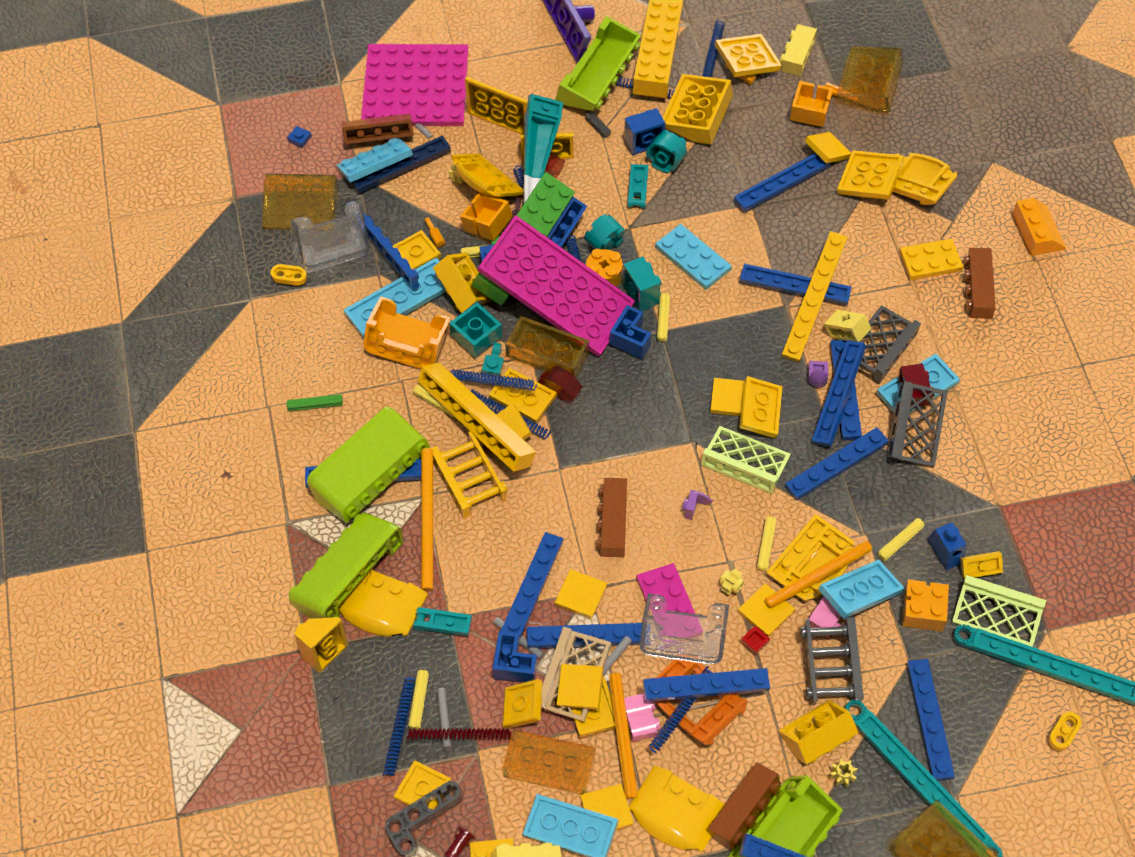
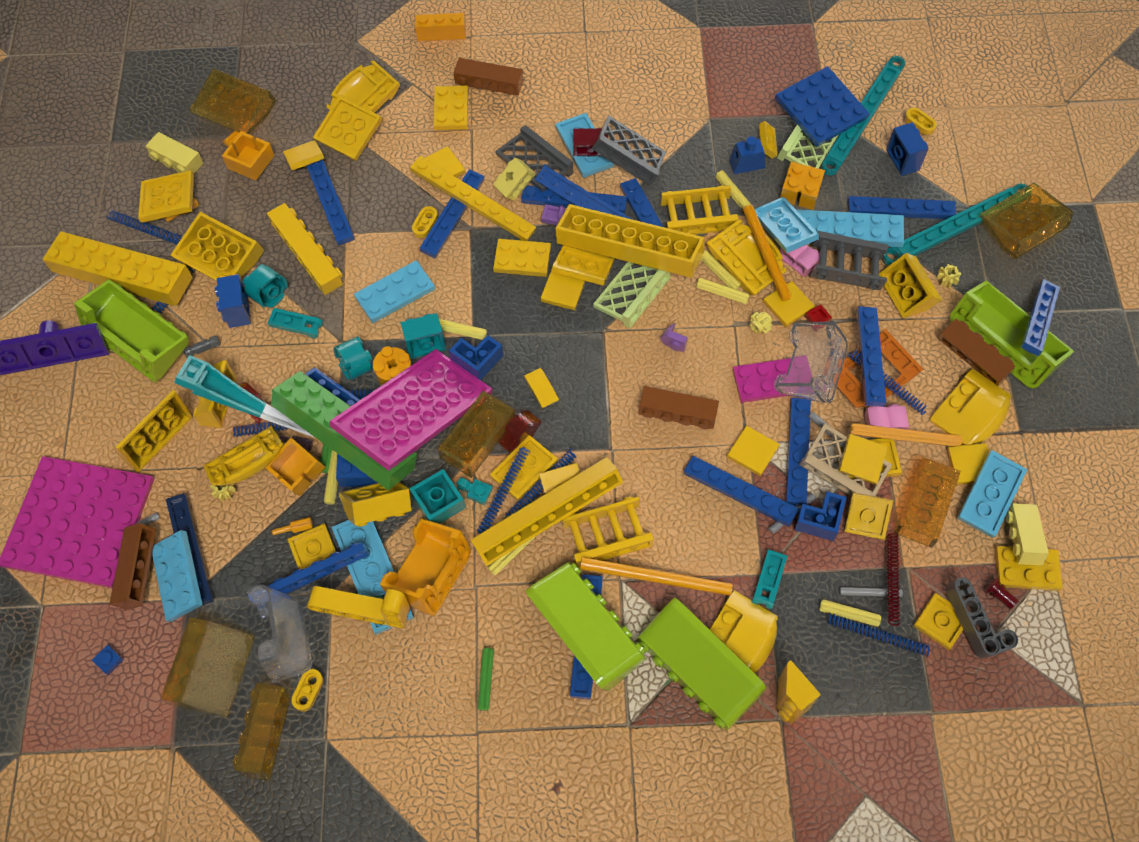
camera: 80 degrees left, 5 degrees up
none -> clear yellow brick [233,682,291,782]
none -> yellow brick [267,203,343,296]
none -> yellow beam [307,586,410,628]
none -> yellow plate [412,206,438,238]
none -> yellow tile [425,146,466,188]
none -> yellow plate [493,239,551,277]
none -> yellow slope [524,368,559,409]
none -> yellow brick [555,204,705,278]
none -> yellow fence [660,185,739,235]
none -> light yellow axle [701,250,741,290]
none -> blue plate [775,66,870,147]
none -> medium azure plate [797,210,904,247]
none -> blue brick [886,122,929,176]

